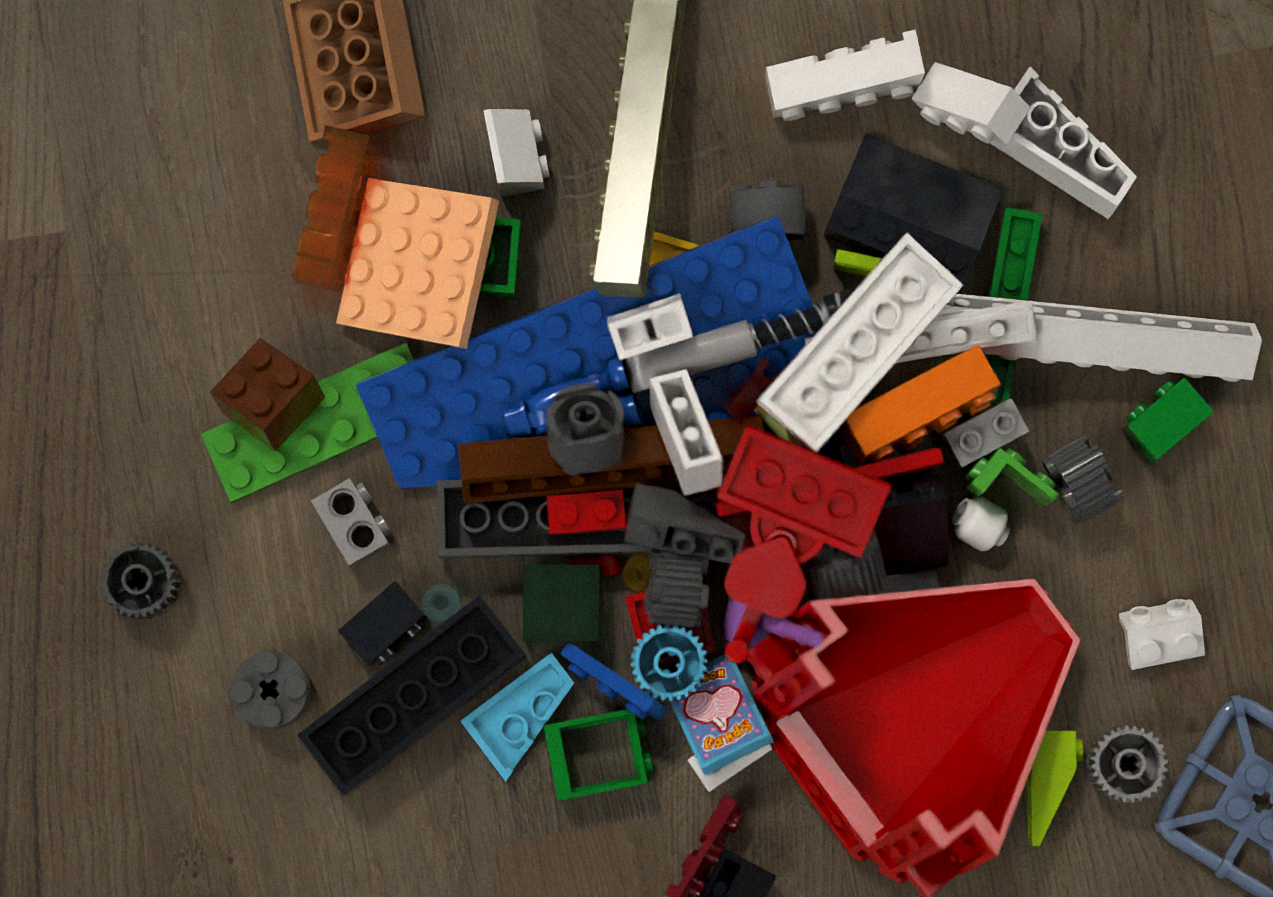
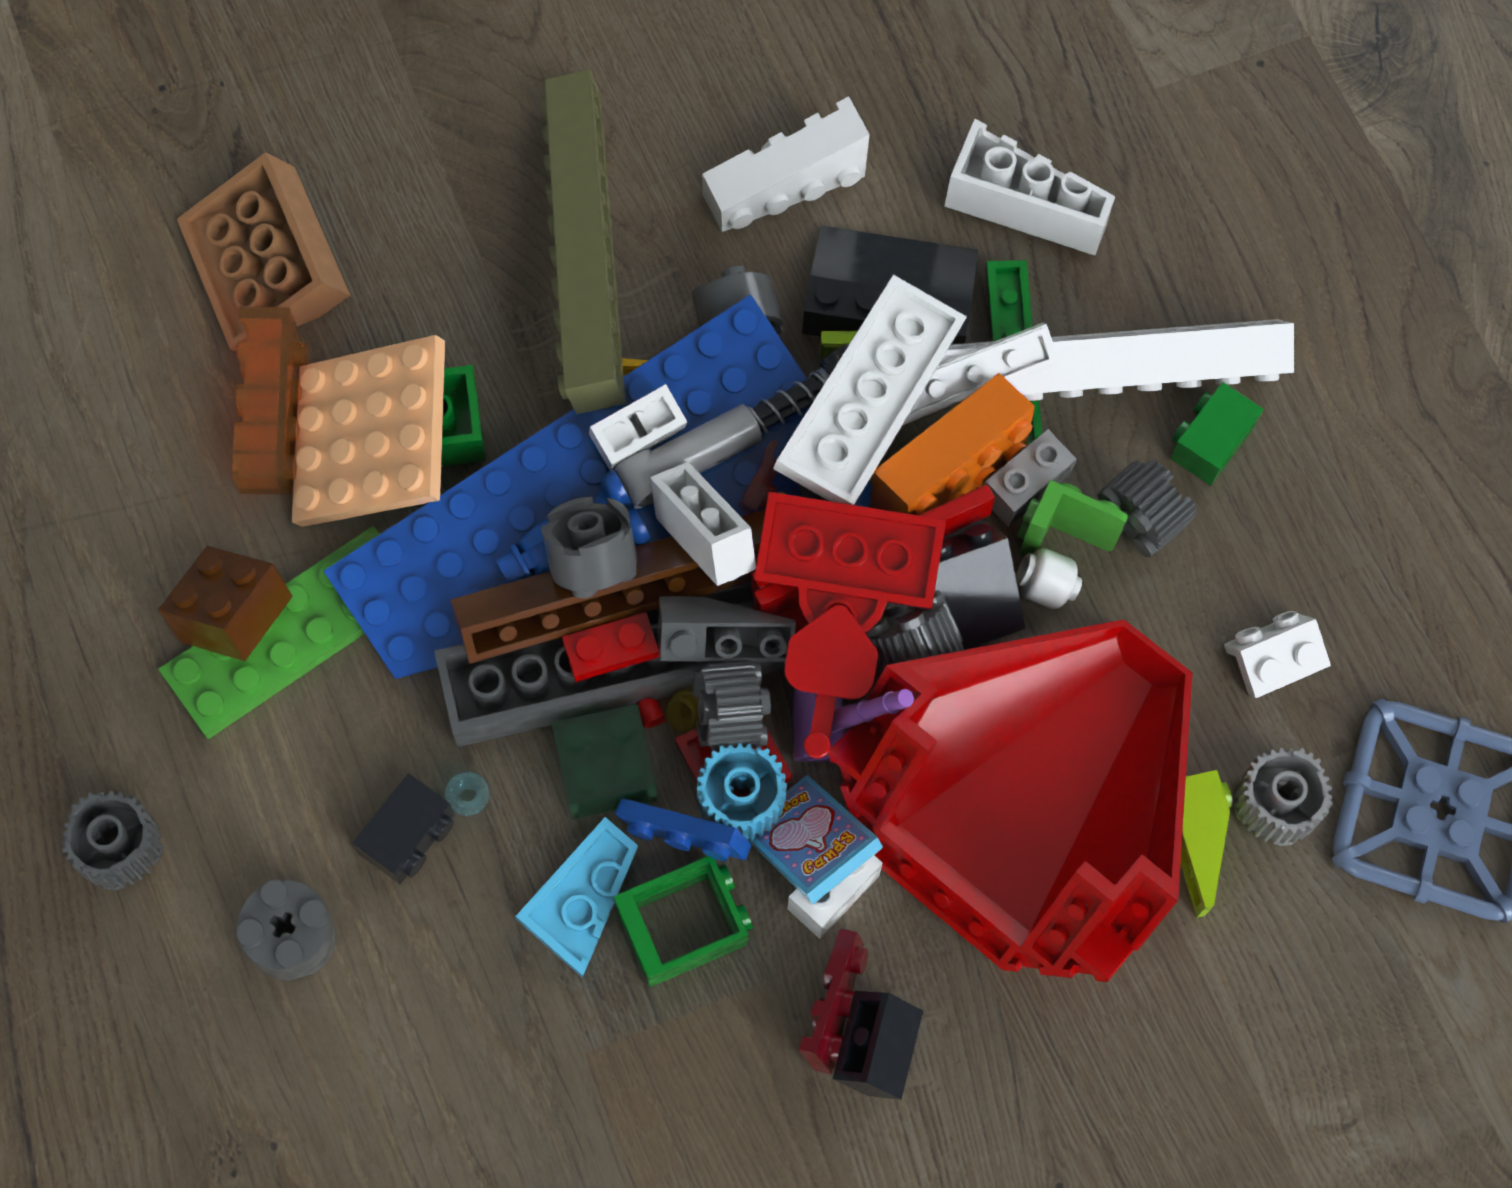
camera: 15 degrees left, 15 degrees down
black brick [297,595,527,796] -> none
light grey brick [311,478,392,568] -> none
white slope [483,109,550,197] -> none
white brick [911,62,1031,145] -> none

